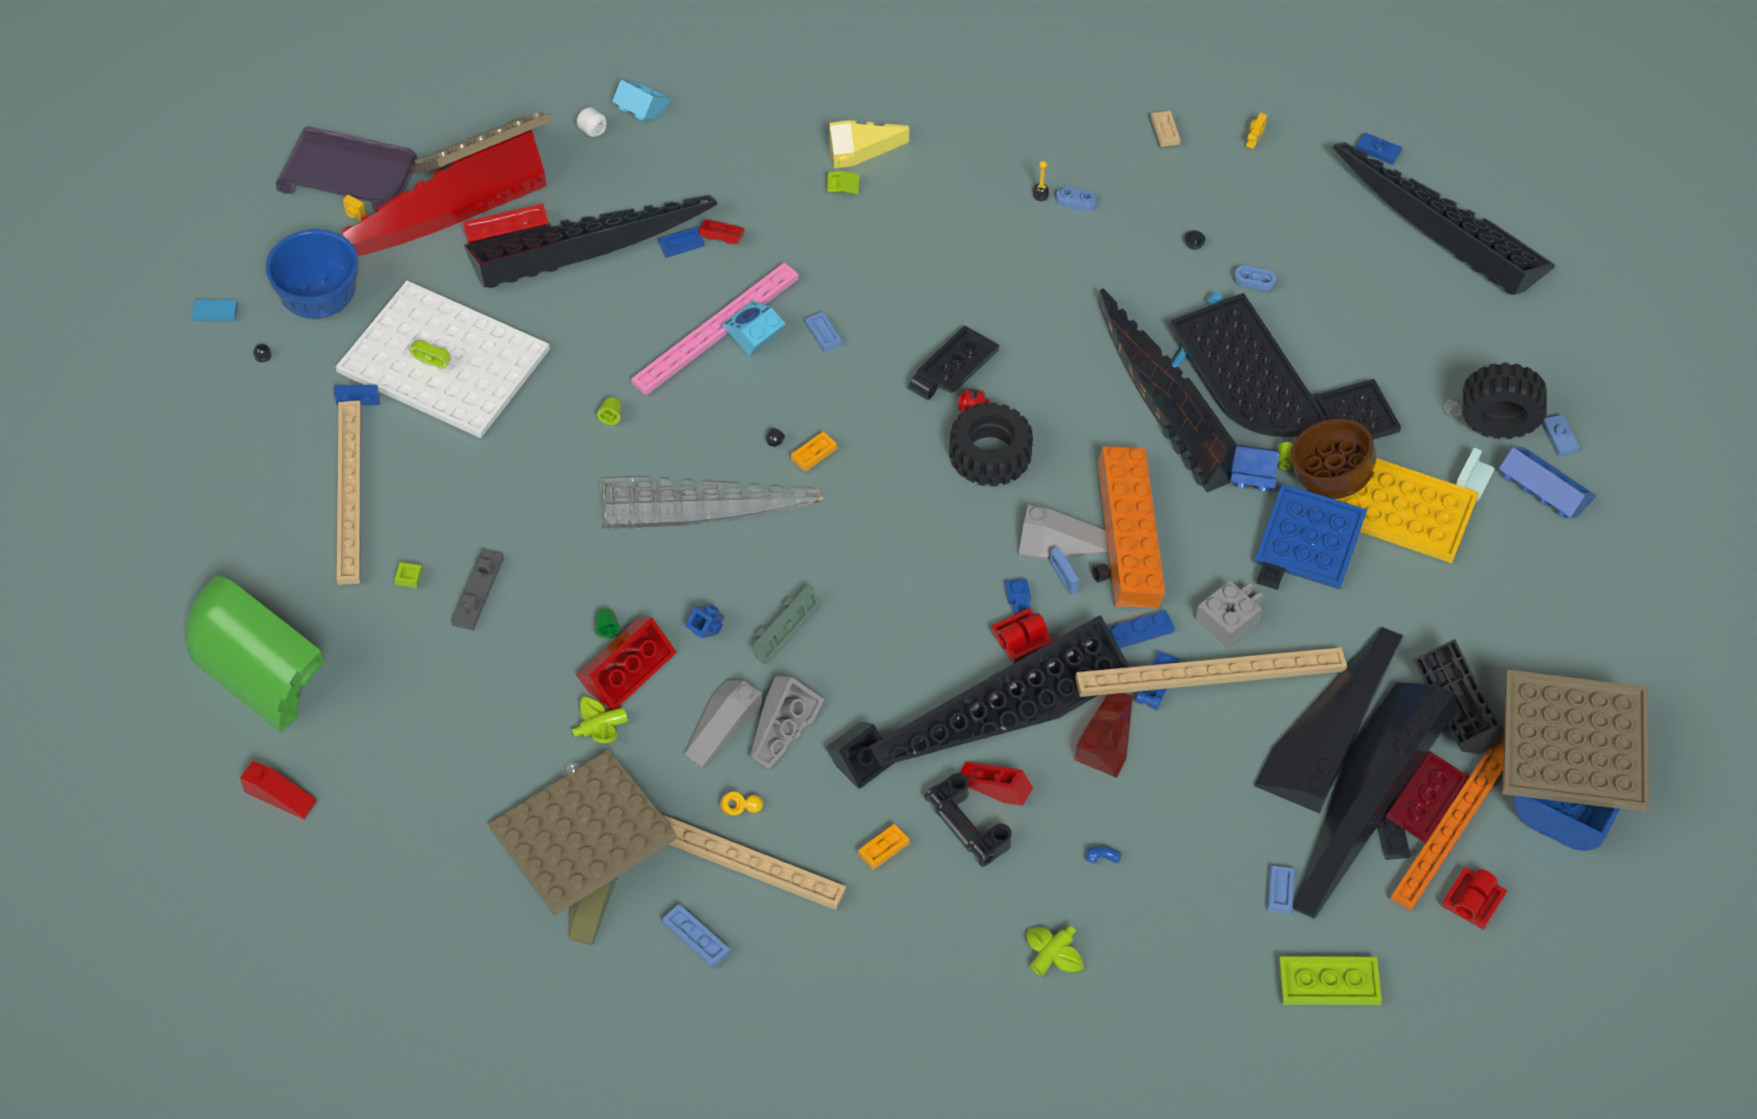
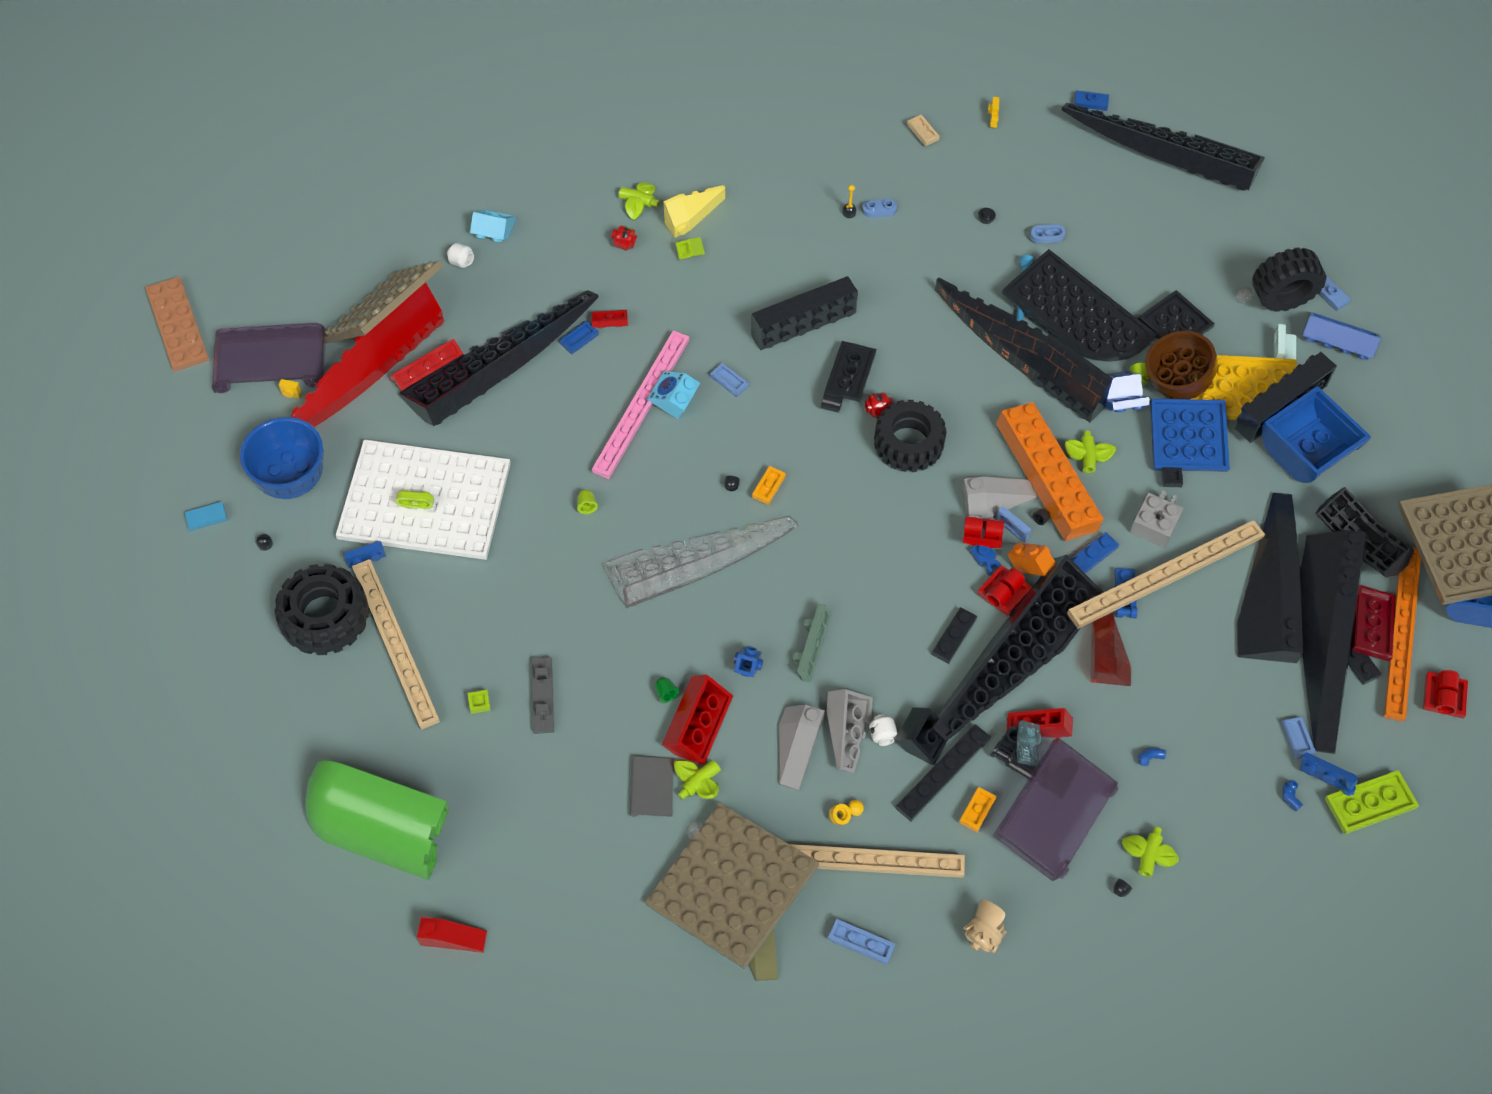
camera: 20 degrees left, 5 degrees up
none -> nougat plate [145,276,209,372]
none -> black tyre [274,564,369,655]
none -> red head [611,225,637,251]
none -> lime plant [619,182,660,220]
none -> dark grey piece [630,756,673,817]
none -> black brick [751,276,858,351]
none -> white head [869,714,898,746]
none -> black plate [895,724,991,822]
none -> black plate [932,607,977,664]
none -> red plate [963,515,1004,548]
none -> tan hat [963,899,1007,953]
none -> clear purple windscreen [993,737,1118,881]
none -> orange brick [1008,542,1056,576]
none -> clear light blue slope [1017,720,1041,767]
none -> lime plant [1065,430,1116,473]
none -> black hinge [1114,878,1132,897]
none -> black brick [1234,352,1337,443]
none -> blue container [1262,386,1371,483]
none -> blue arm [1283,780,1303,811]
none -> blue plate [1300,752,1358,796]

